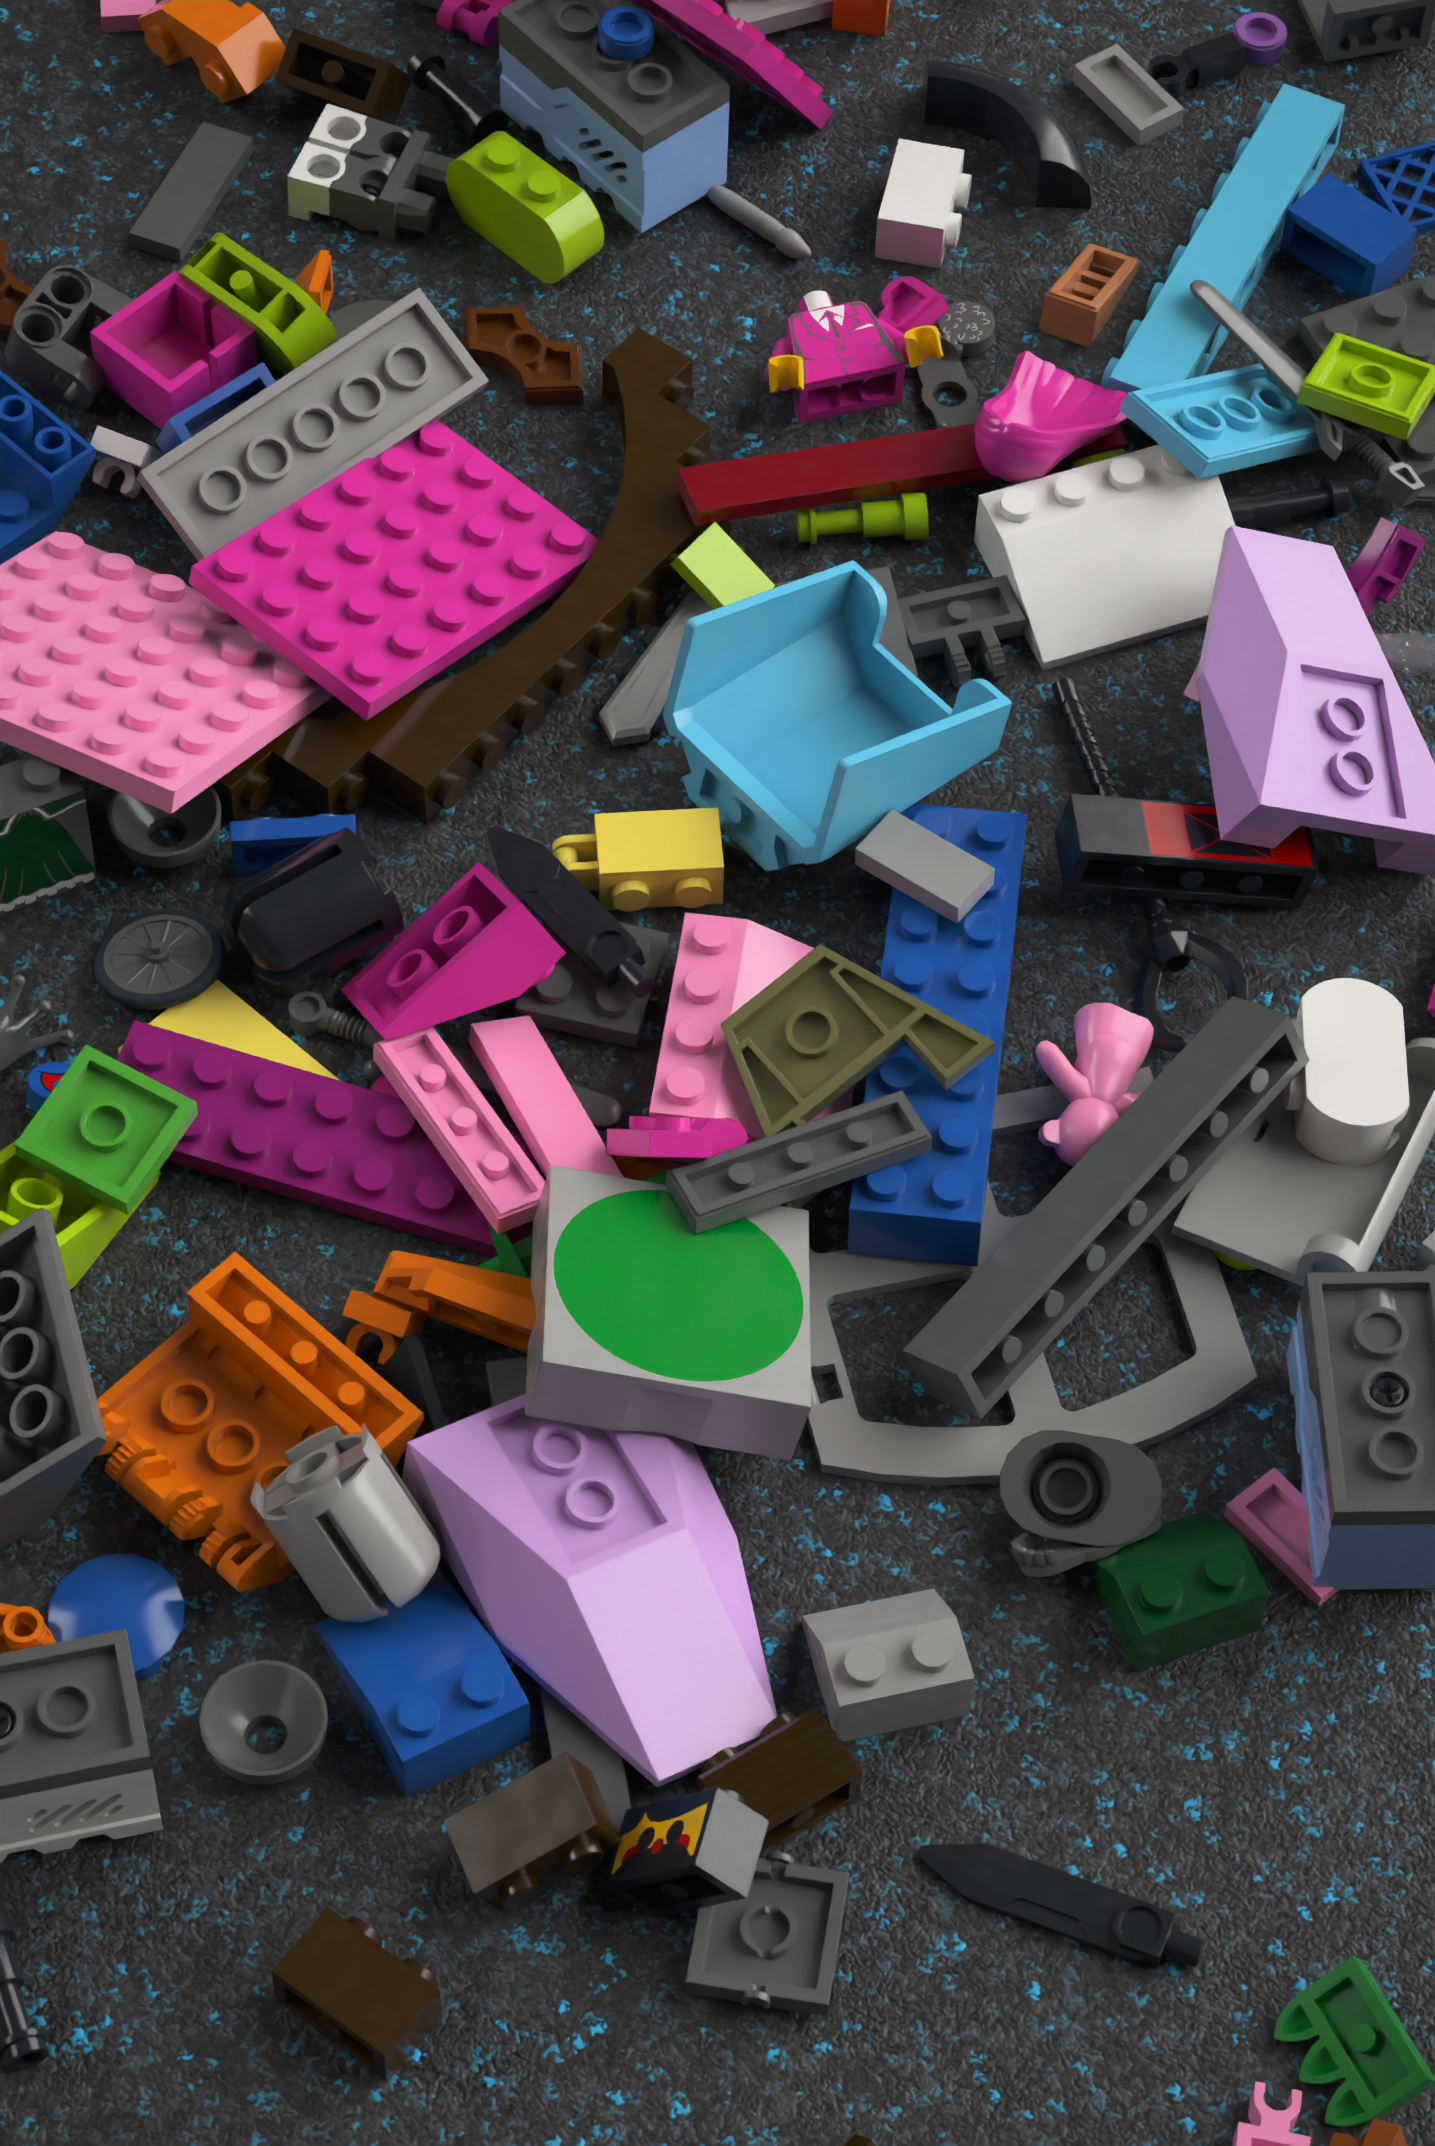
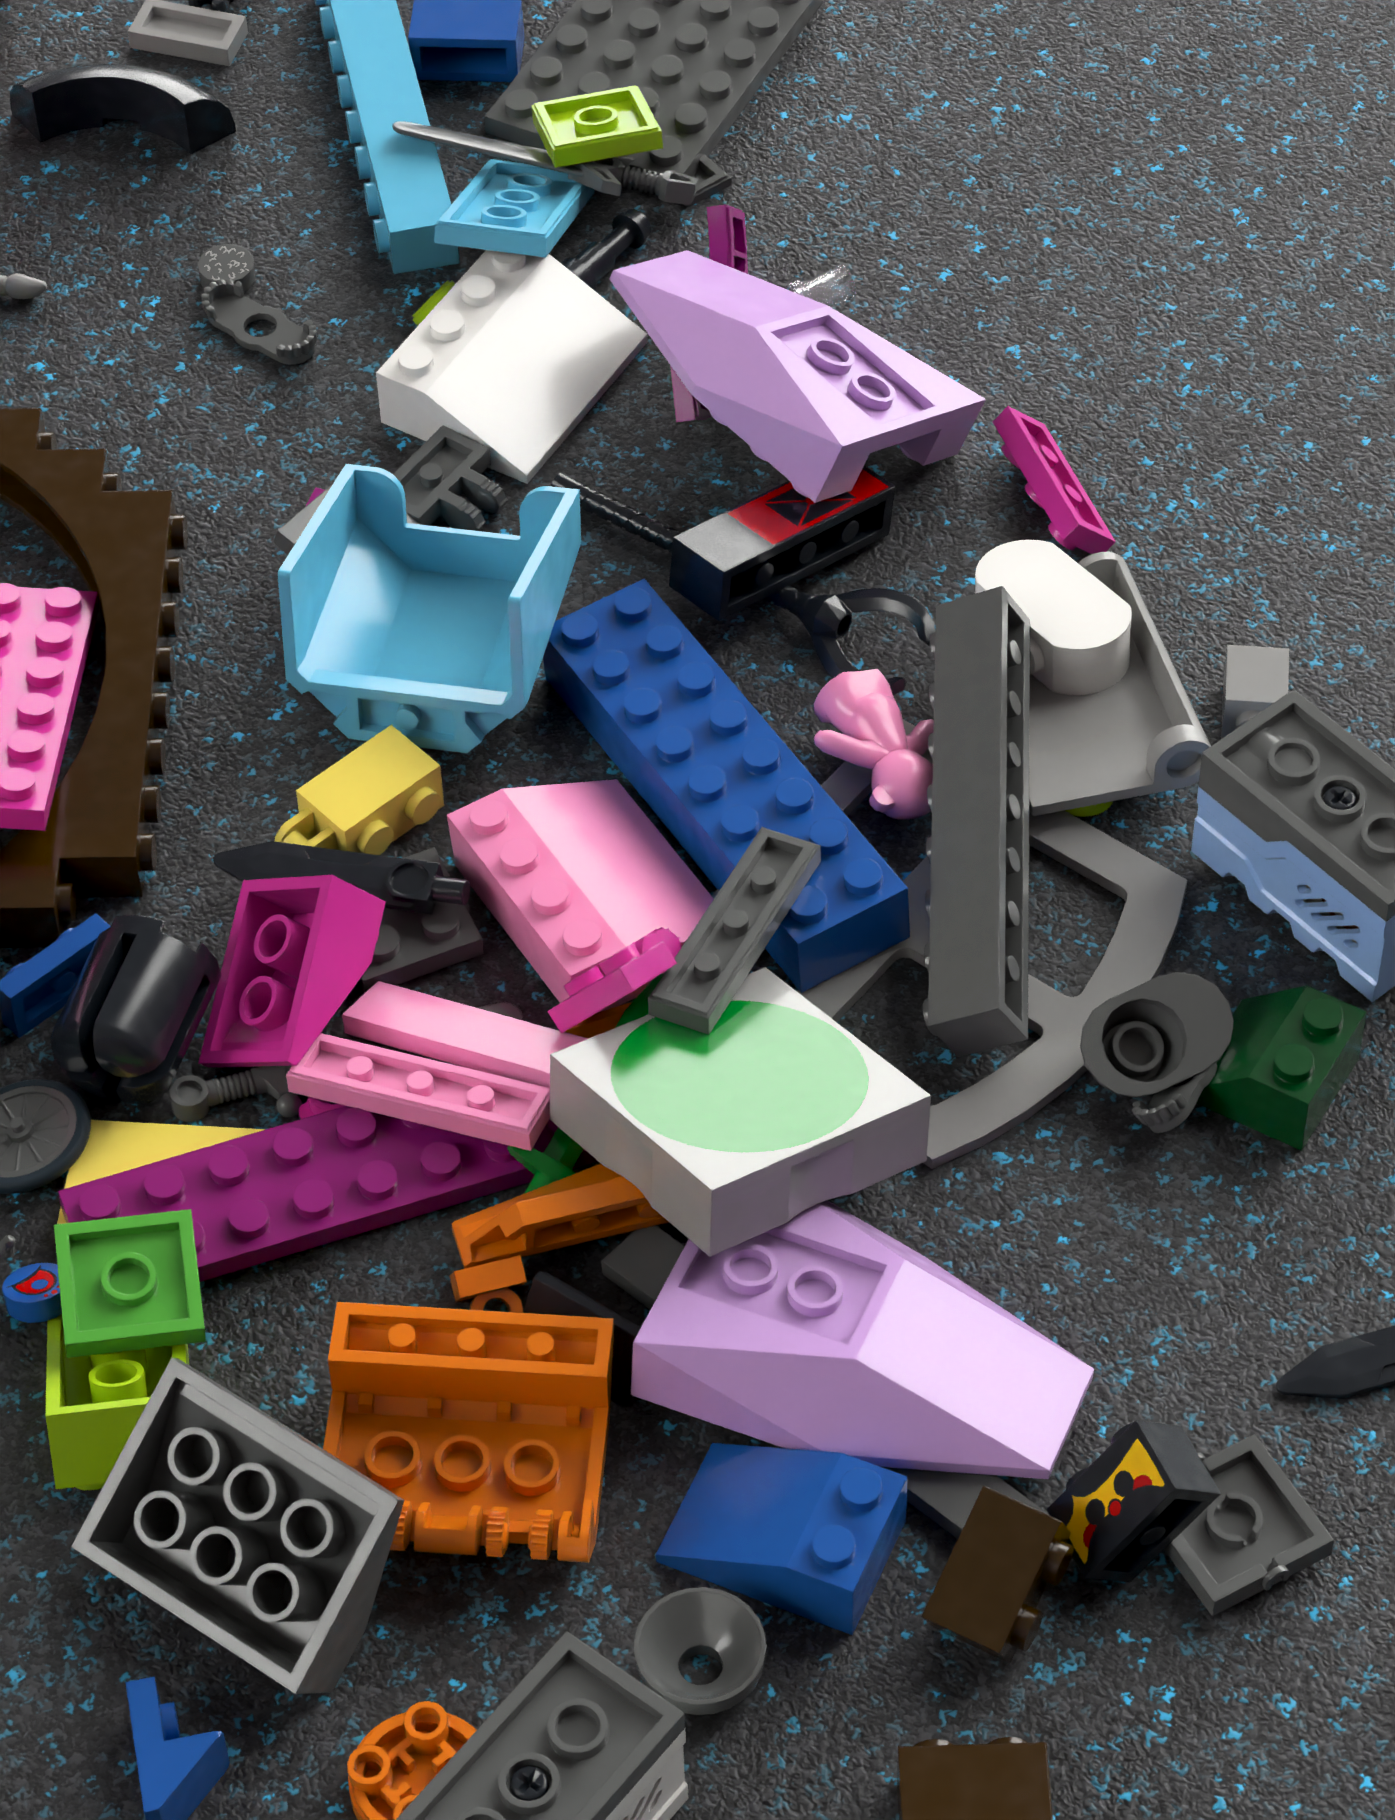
camera: 35 degrees left, 5 degrees down
blue dish [48,1554,185,1679] -> none
light grey cylinder [250,1423,440,1623] -> none
light grey sword [599,544,747,746] -> none
lime tile [670,522,775,610] -> none
dark red tile [675,423,1129,526] -> none
dark brown brick [697,1707,862,1858] -> none
olive wing [720,944,996,1209] -> none
dark pink torso [764,290,943,424] -> none
lime piece [796,492,929,545] -> none
light grey slope [801,1588,975,1742] -> none
light grey tile [855,809,995,924] -> none
white brick [875,139,972,269] -> none
dark pink tile [878,276,949,333] -> none
dark pink hair [974,351,1128,484] -> none
nougat slope [1040,243,1140,347] -> none
bright pink tile [1223,1467,1338,1607] -> none

